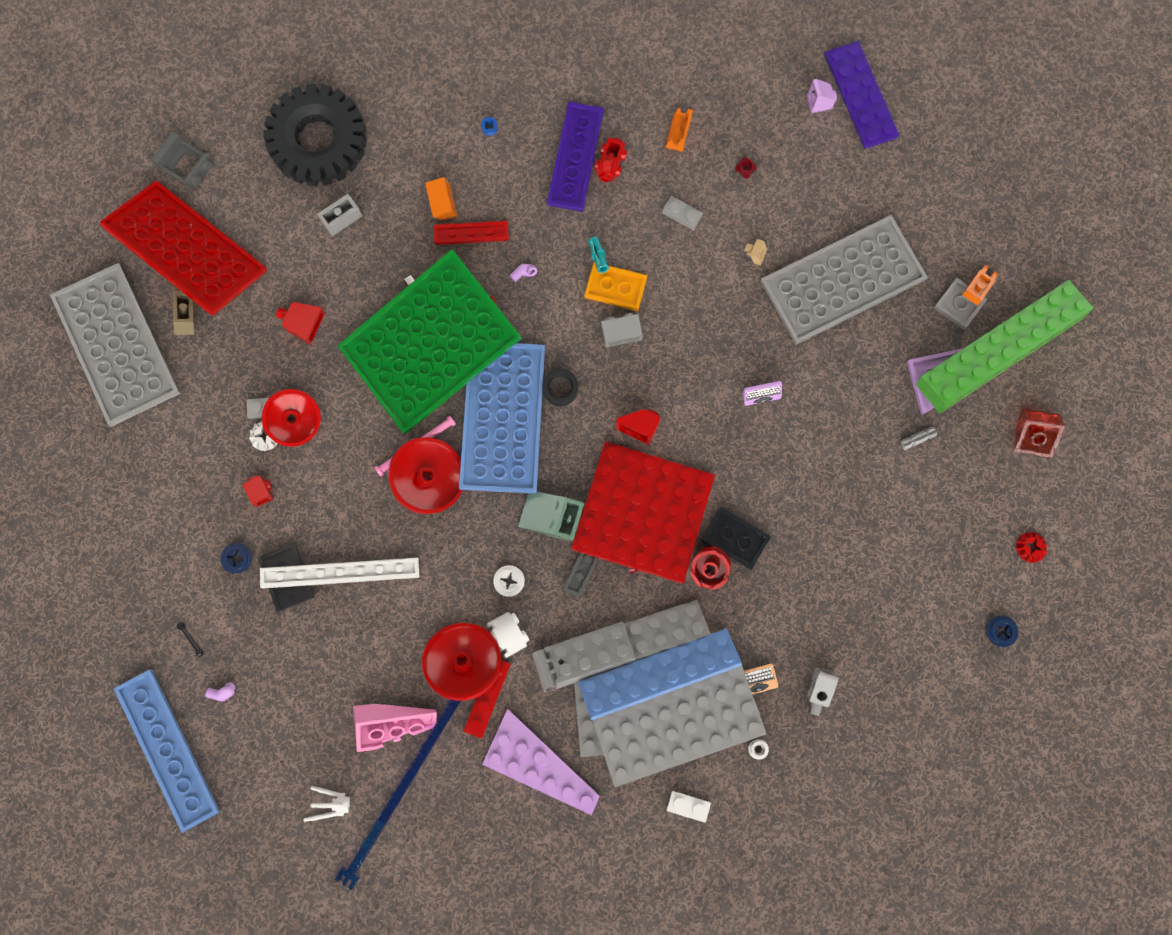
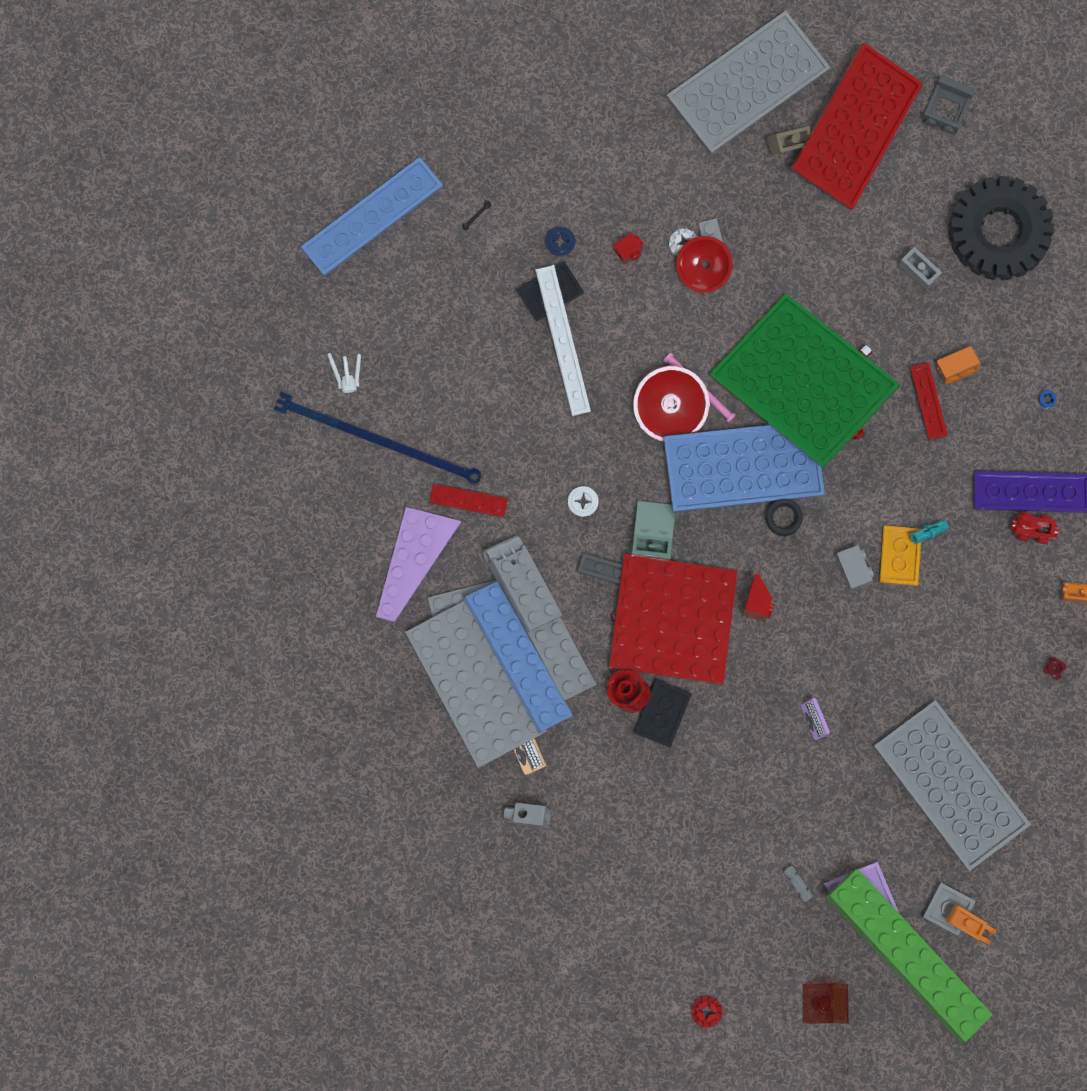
camera: 80 degrees right, 0 degrees up
lavender arm [205,682,236,701] -> none
red torso [276,302,325,345] -> none
bright pink wedge [353,704,436,752] -> none
red dish [422,623,502,701] -> none
white brick [487,612,529,658] -> none
lavender arm [509,264,537,282] -> none
light grey plate [662,196,703,230] -> none
white plate [667,791,711,823] -> none
tan tile [744,239,767,265] -> none
white plate [748,739,769,759] -> none
dark blue gear [986,616,1018,647] -> none

